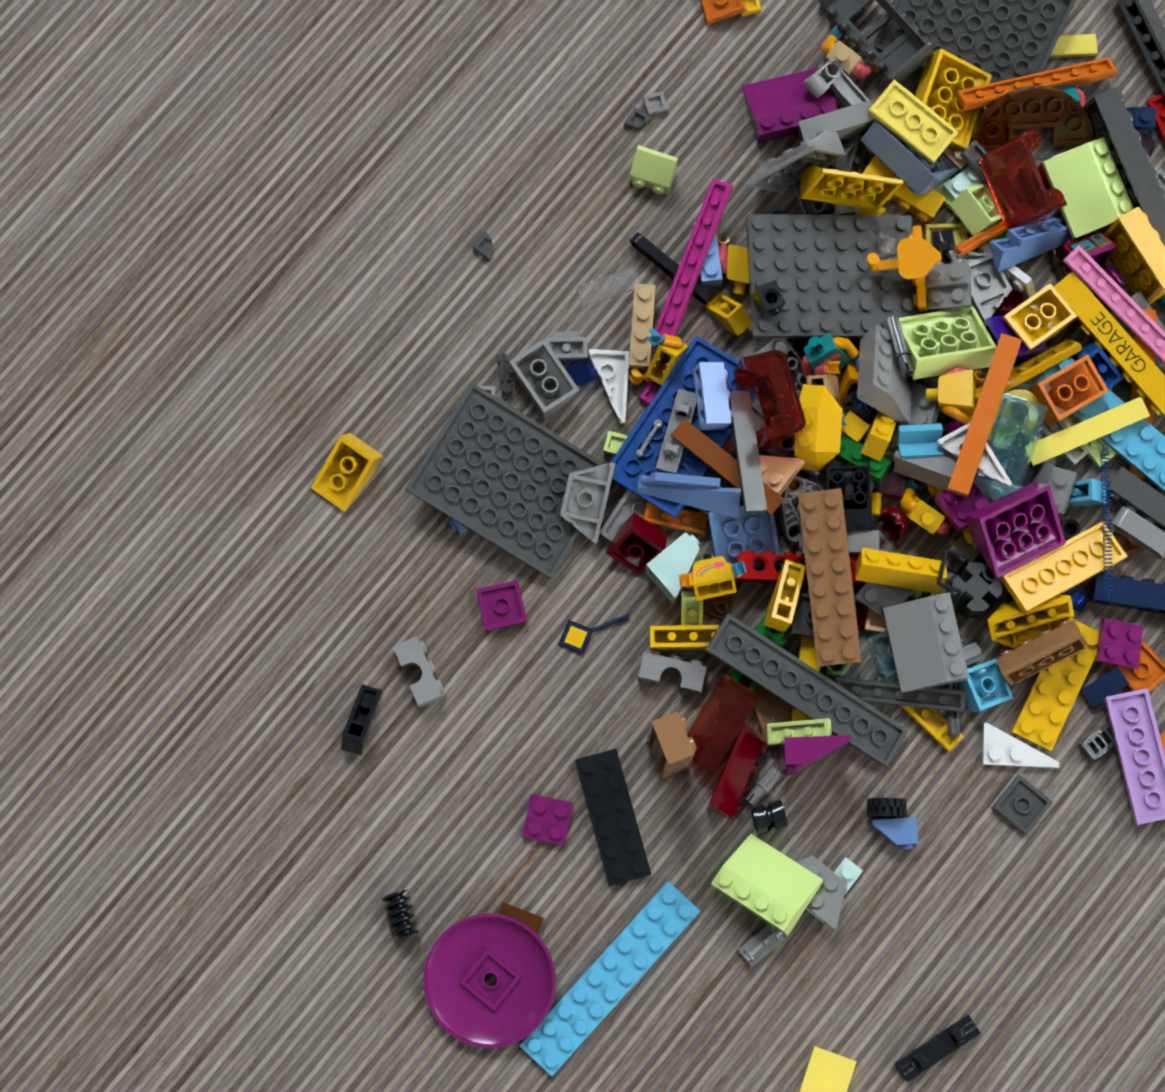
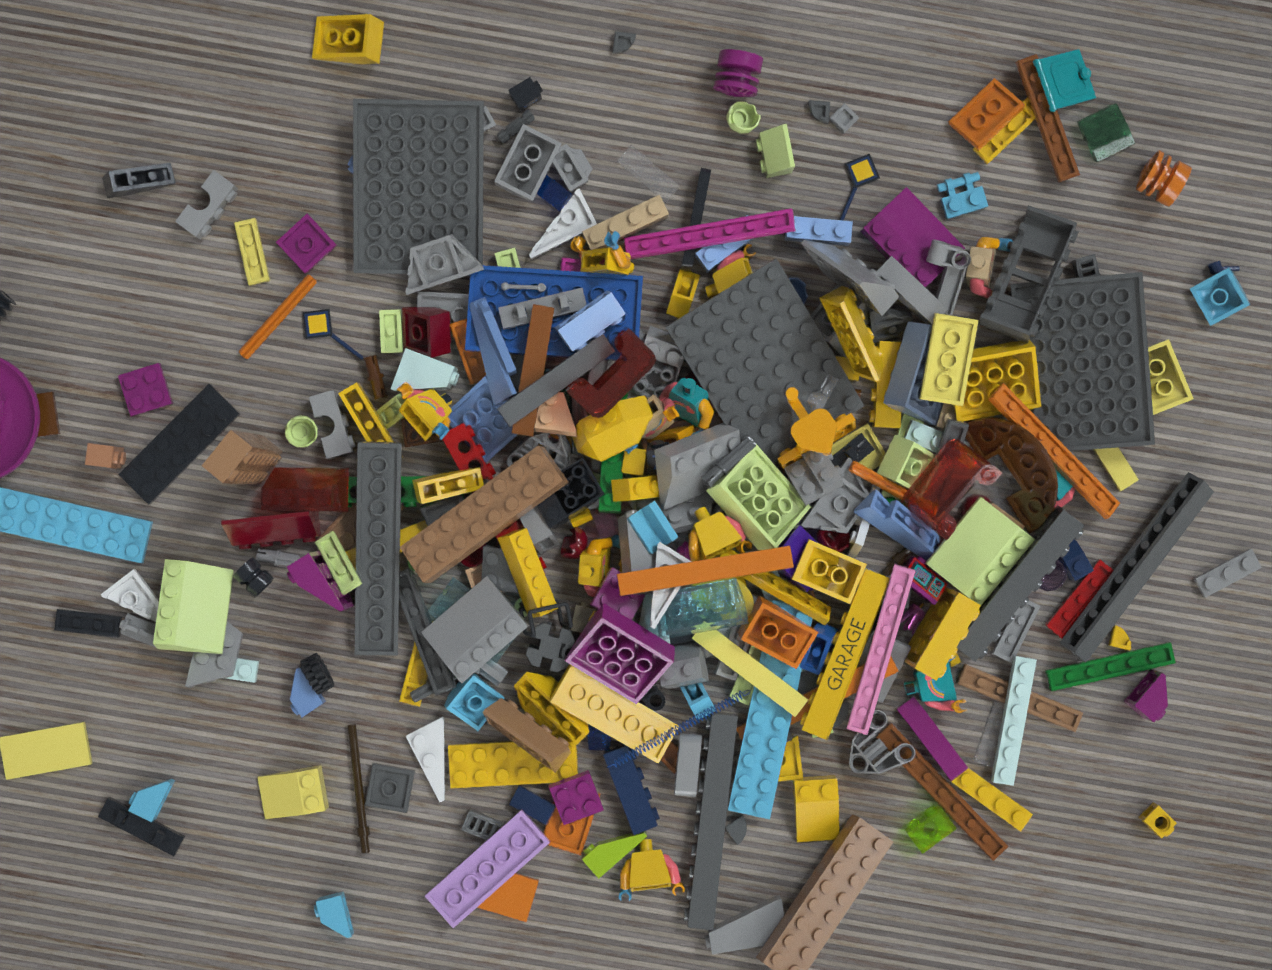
camera: 60 degrees right, 10 degrees up
black brick [752,280,786,317] -> none
none -> black tile [54,609,122,638]
none -> nougat brick [85,443,126,469]
none -> white wing [101,569,159,622]
none -> medium azure slope [128,779,175,822]
none -> light yellow tile [234,218,270,286]
none -> orange axle [239,275,317,359]
none -> light yellow slope [257,765,329,819]
none -> yellowish green hair [285,415,318,447]
none -> medium azure slope [314,891,354,938]
none -> dark brown bar [348,724,370,853]
none -> reddish brown pin [363,355,388,399]
none -> yellowish green plate [379,309,403,354]
none -> black brick [508,77,543,112]
none -> magenta wheel [713,49,763,97]
none -> yellowish green hair [726,101,761,133]
none -> light blue brick [785,216,853,246]
none -> piece [839,153,880,221]
none -> medium azure plate [937,172,988,220]

